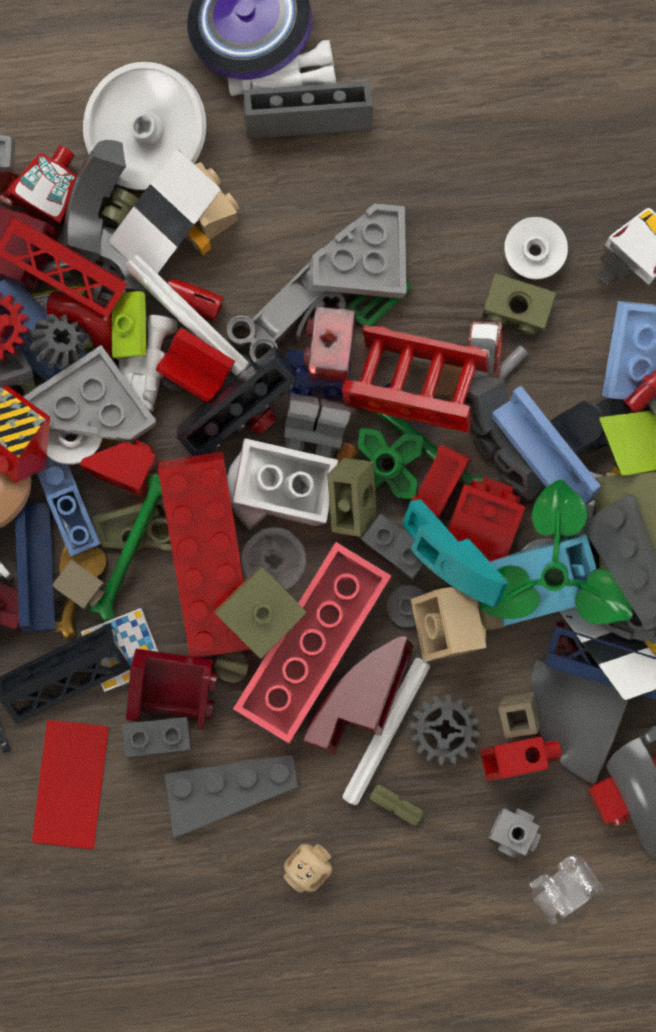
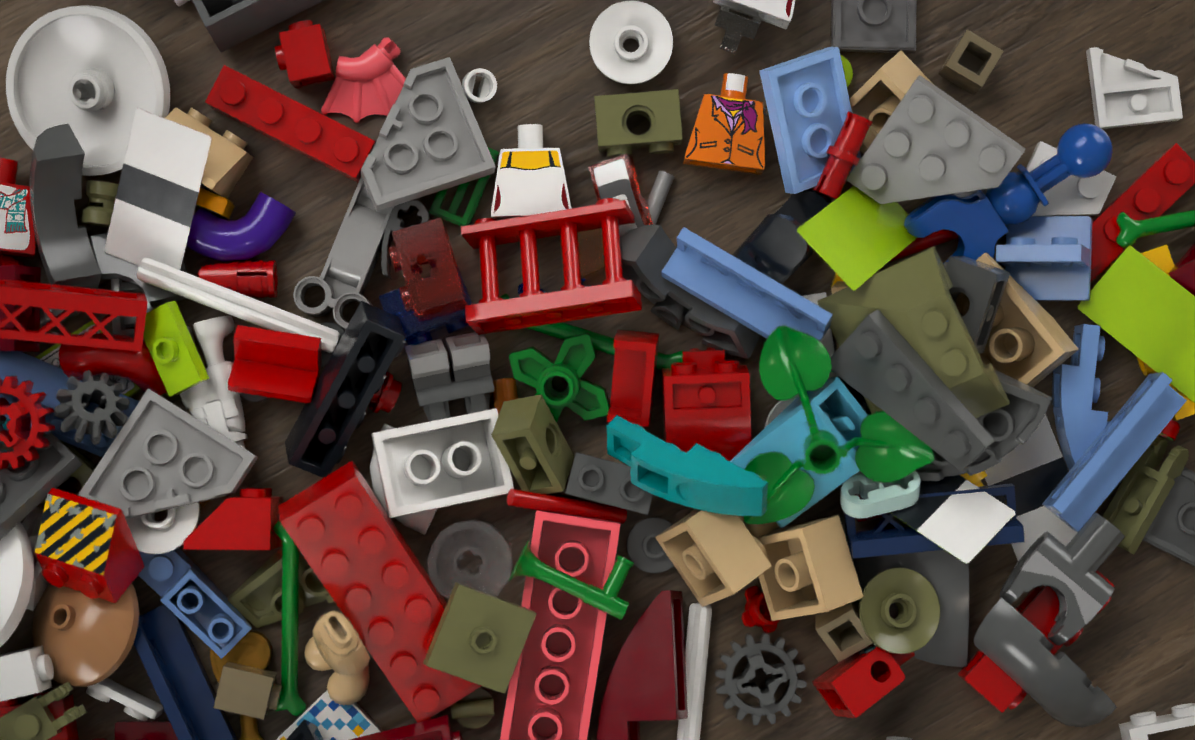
camera: 20 degrees left, 5 degrees up
none -> dark purple cylinder [186,192,296,262]
none -> red brick [205,65,376,183]
none -> red brick [275,20,335,89]
none -> tan piece [304,611,370,705]
none -> coral arm [321,37,406,123]
none -> white hinge [462,68,497,103]
none -> white torso [491,124,571,220]
none -> red bar [507,489,627,524]
none -> green piece [509,540,634,620]
none -> orange torso [683,73,765,175]
none -> red plate [741,586,780,633]
none -> tan brick [757,515,864,621]
none -> light aqua beam [840,470,921,519]
none -> olive dish [859,568,940,654]

